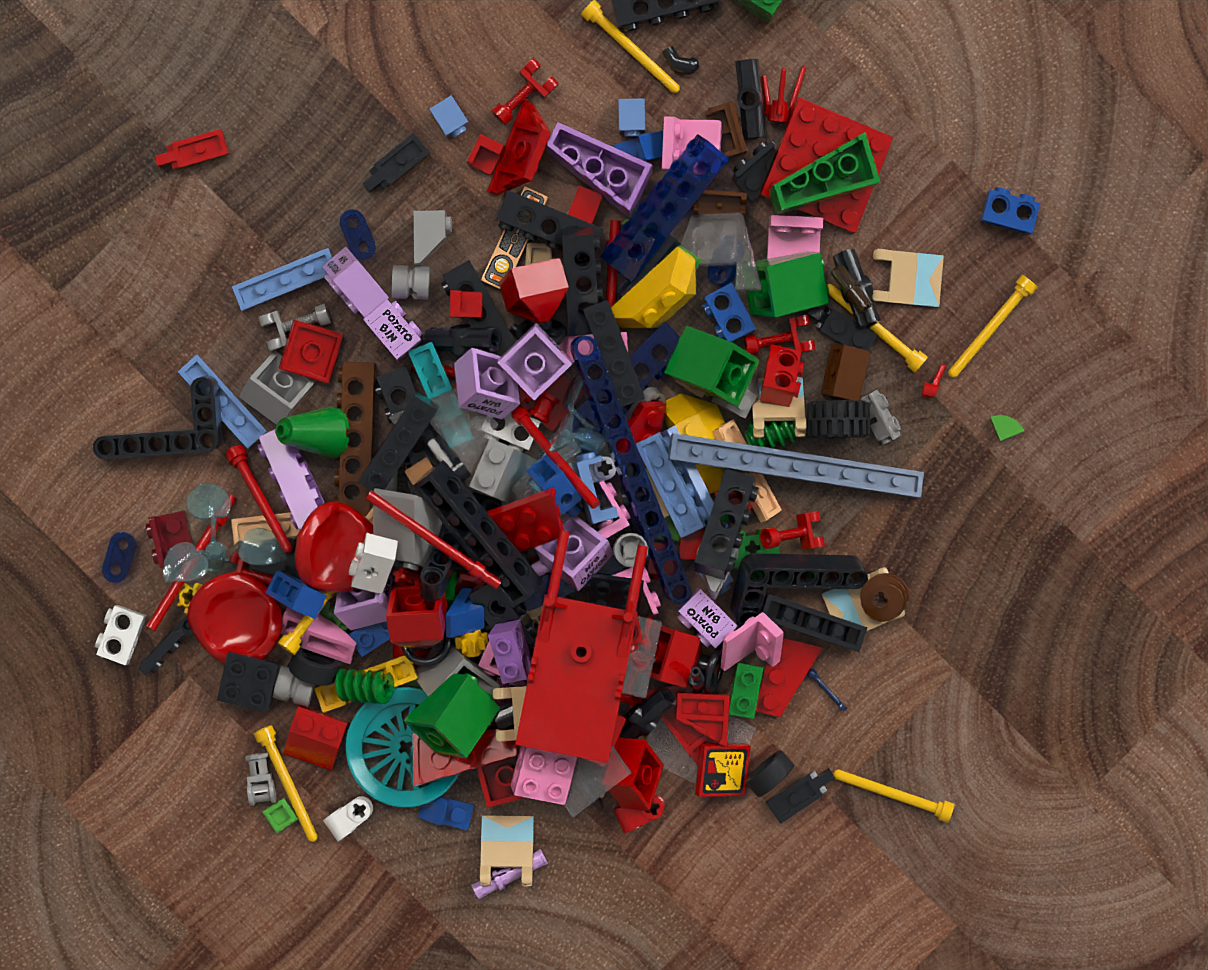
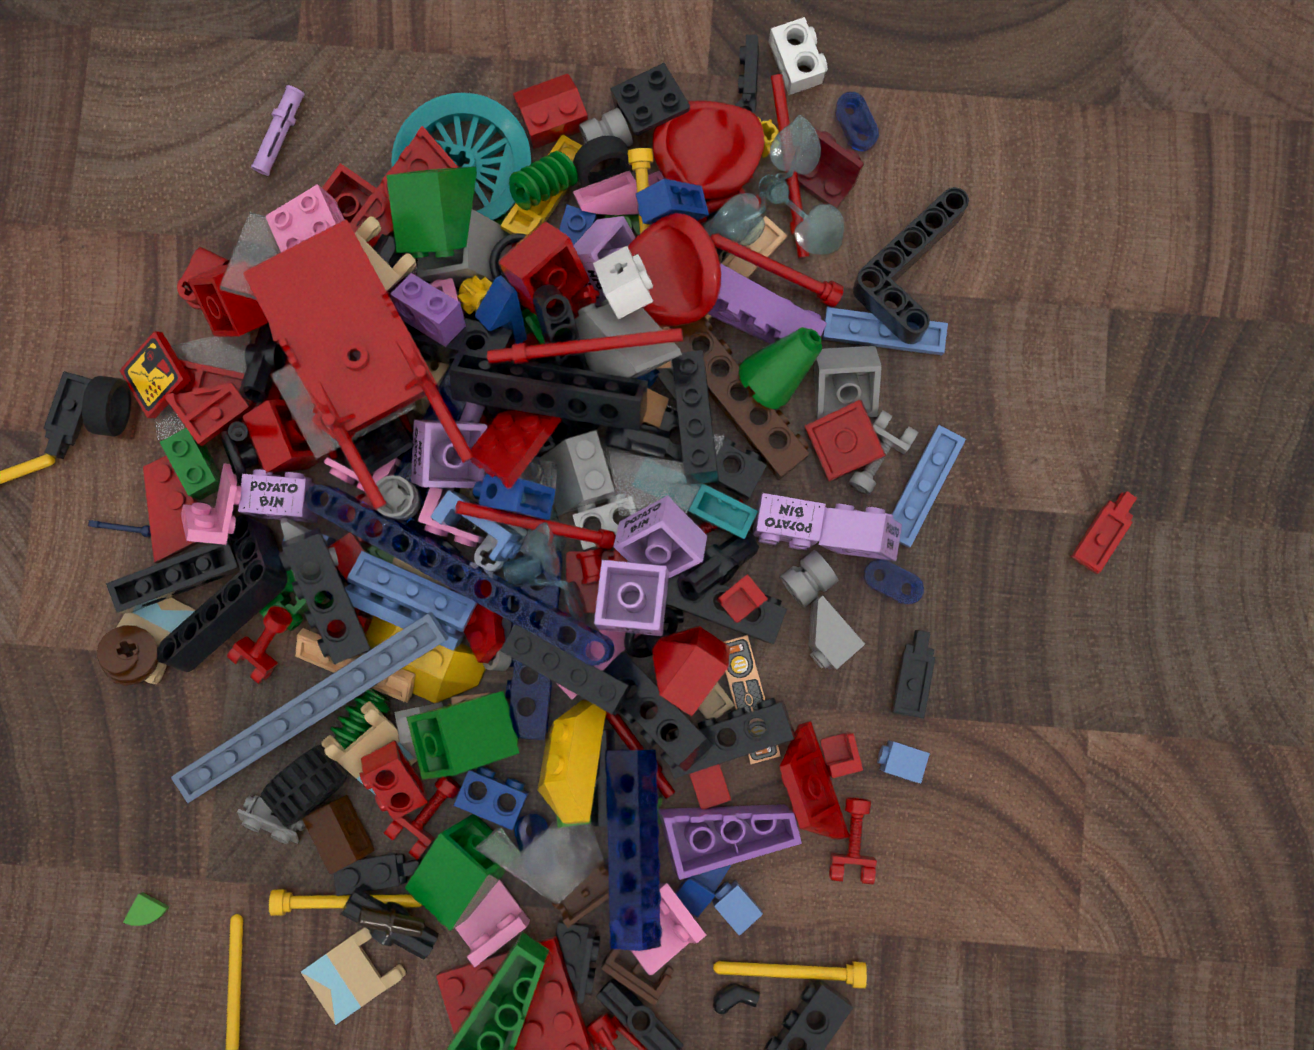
camera: 140 degrees right, 5 degrees down
light grey connector [245,752,276,806] -> none
yellow piece [253,725,318,842] -> none
bright green tile [263,797,298,834] -> none
white piece [323,796,373,841] -> none
blue slope [418,796,474,830] -> none
tan flag [480,816,534,887] -> none
red hand [921,364,946,398] -> none

